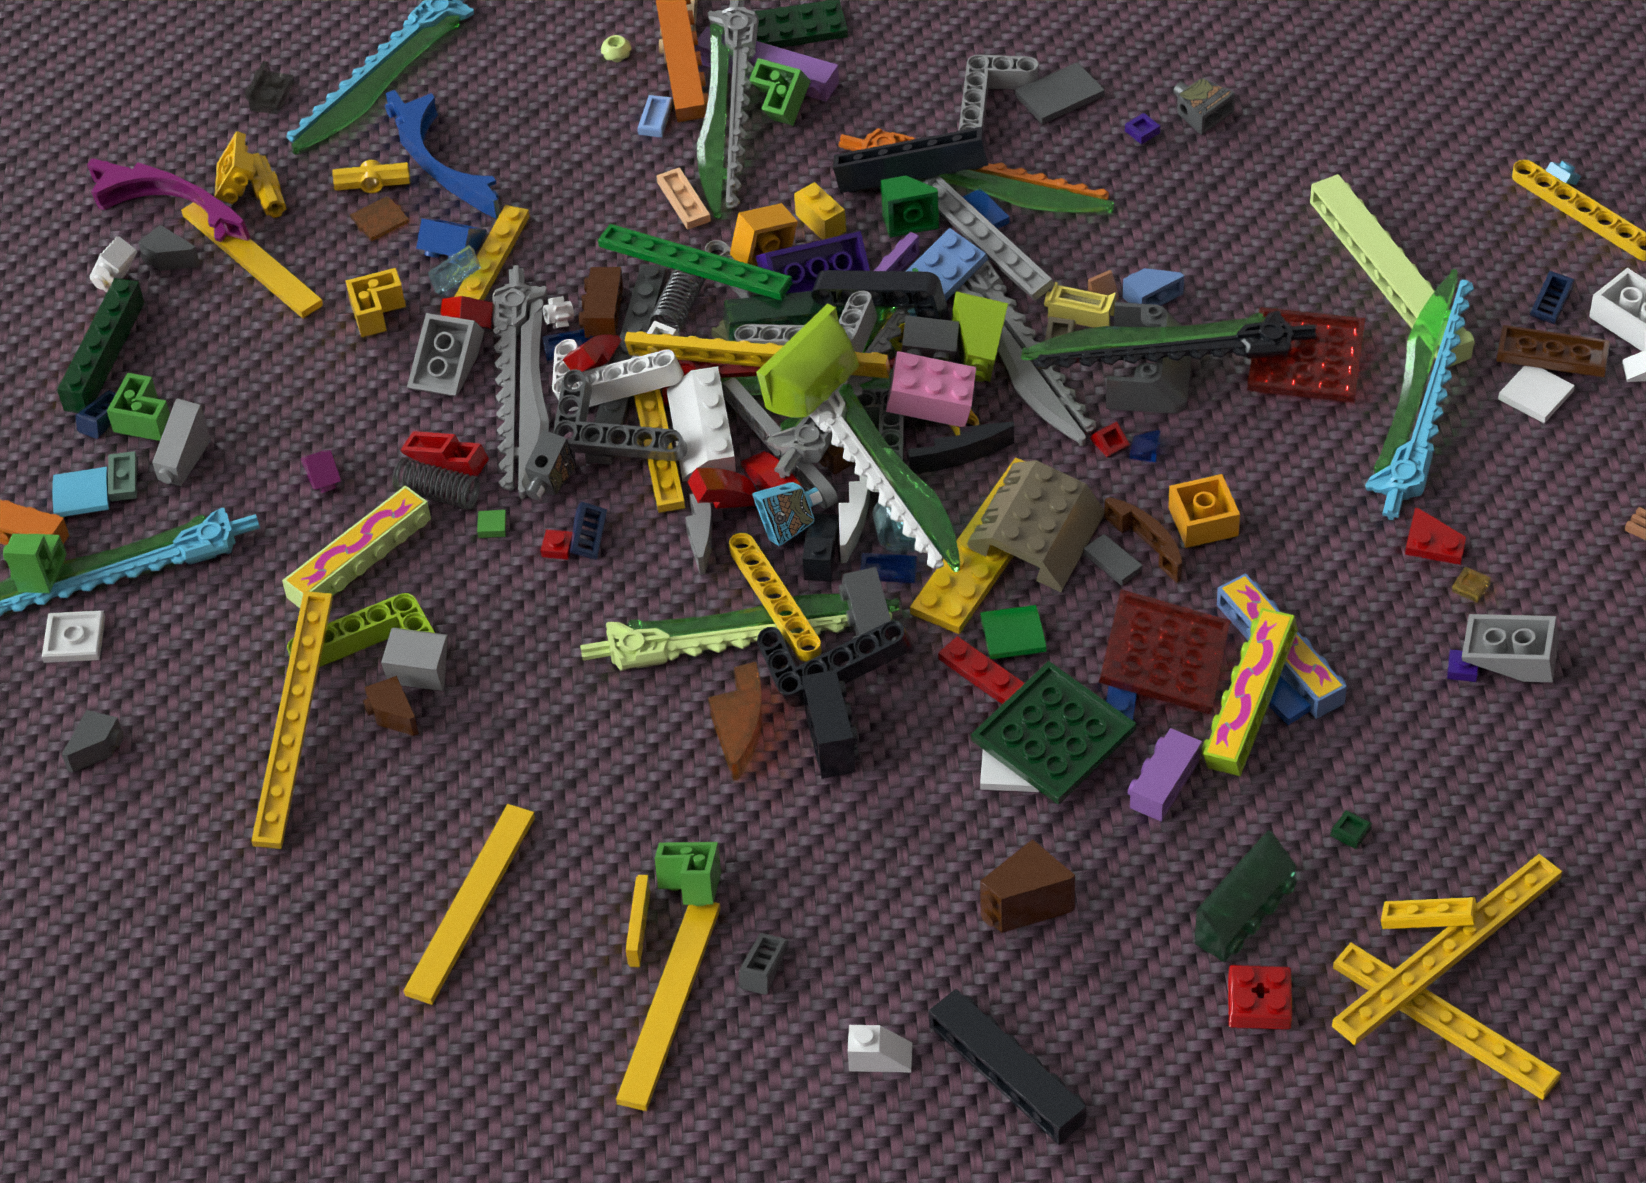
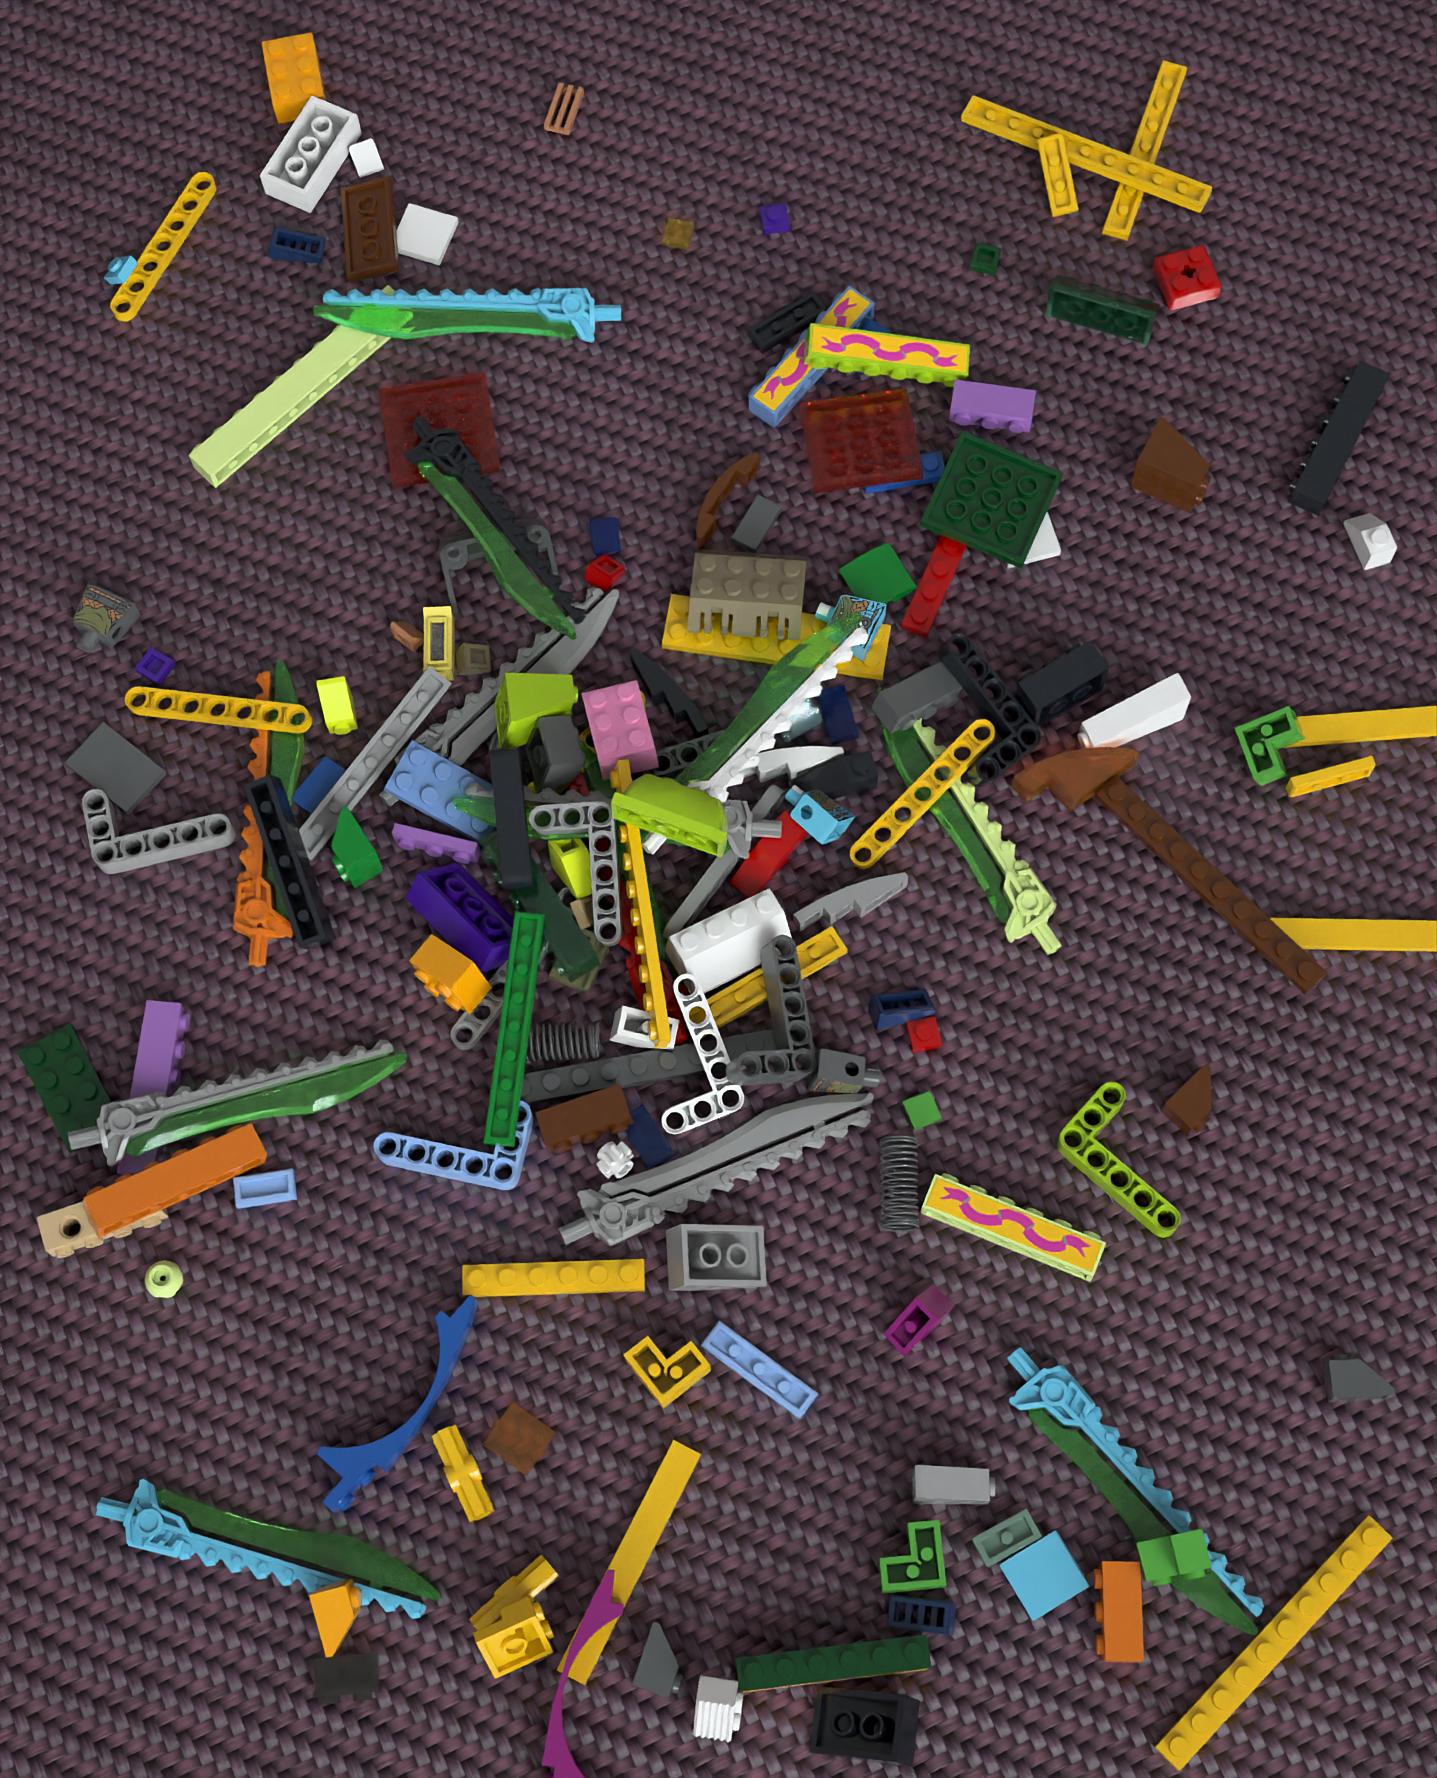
camera: 110 degrees left, 20 degrees up
white tile [42,610,106,663] -> none
yellow plate [251,591,333,849] -> none
light grey slope [381,628,448,691] -> none
red slope [400,431,489,477] -> none
blue slope [416,218,487,263] -> none
clear light blue plate [428,245,481,295] -> none
red slope [440,296,494,329] -> none
red slope [563,334,621,372] -> none
light nougat plate [657,167,711,230] -> none
red slope [687,468,757,509] -> none
dark grey slope [739,933,788,995] -> none
bright green brick [749,58,811,126] -> none
yellow brick [794,182,846,240] -> none
medium blue slope [1123,268,1184,306] -> none
light orange brick [1168,474,1240,548] -> none
red wing [1405,508,1466,565] -> none
light grey slope [1462,614,1559,682] -> none
none -> yellow beam [125,686,312,733]
none -> light orange slope [309,1578,362,1658]
none -> neon yellow slope [317,676,358,735]
none -> light blue beam [374,1101,534,1190]
none -> light blue tile [701,1321,818,1419]
none -> black tile [747,291,828,354]
none -> black slope [809,1686,920,1767]
none -> torso [815,595,886,661]
none -> white slope [1078,673,1191,757]
none -> reddish brown plate [1095,776,1327,995]

